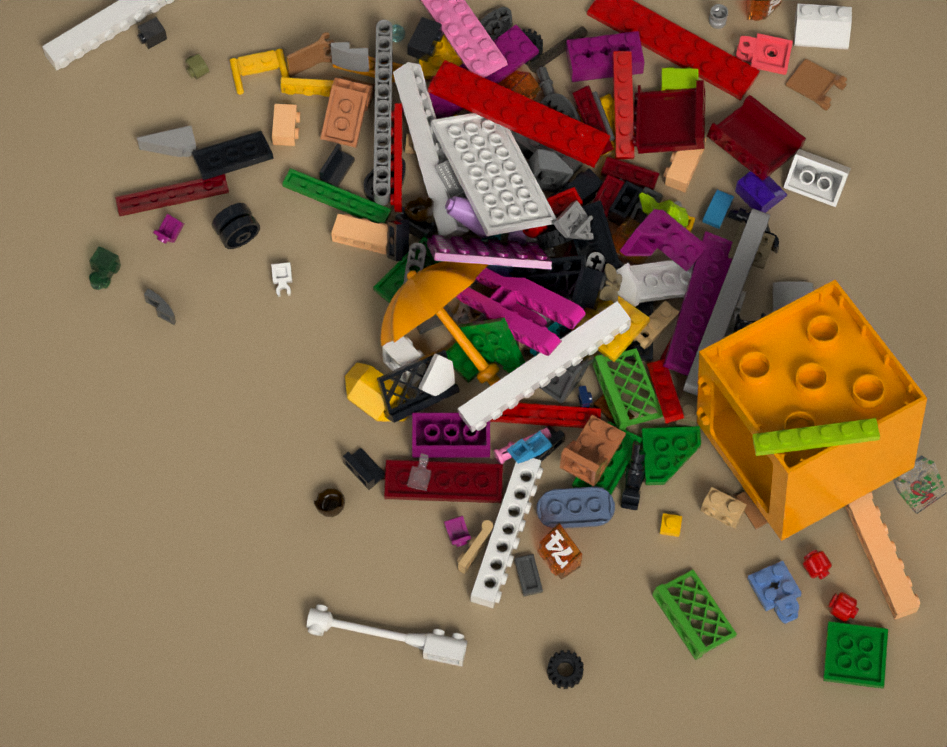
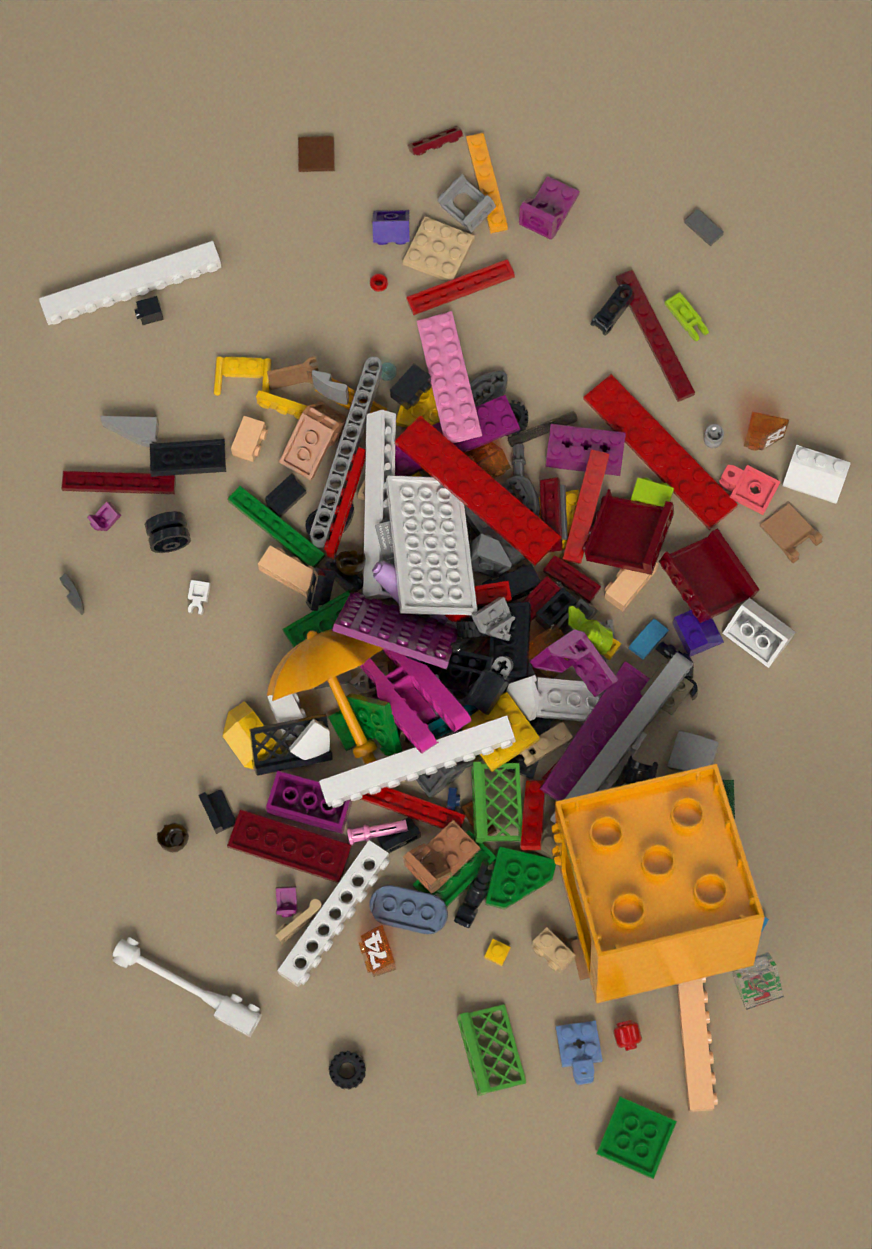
camera: 20 degrees right, 5 degrees up
clear green brick [89,246,121,290] -> none
olive plate [185,53,209,79] -> none
light grey beam [403,243,426,284] -> none
clear plate [407,453,431,491] -> none
dark azure slope [507,431,552,464] -> none
dark grey tile [514,554,543,597] -> none
dark tan piece [599,263,622,303] -> none
lime plate [752,418,880,456] -> none
red head [828,592,859,621] -> none

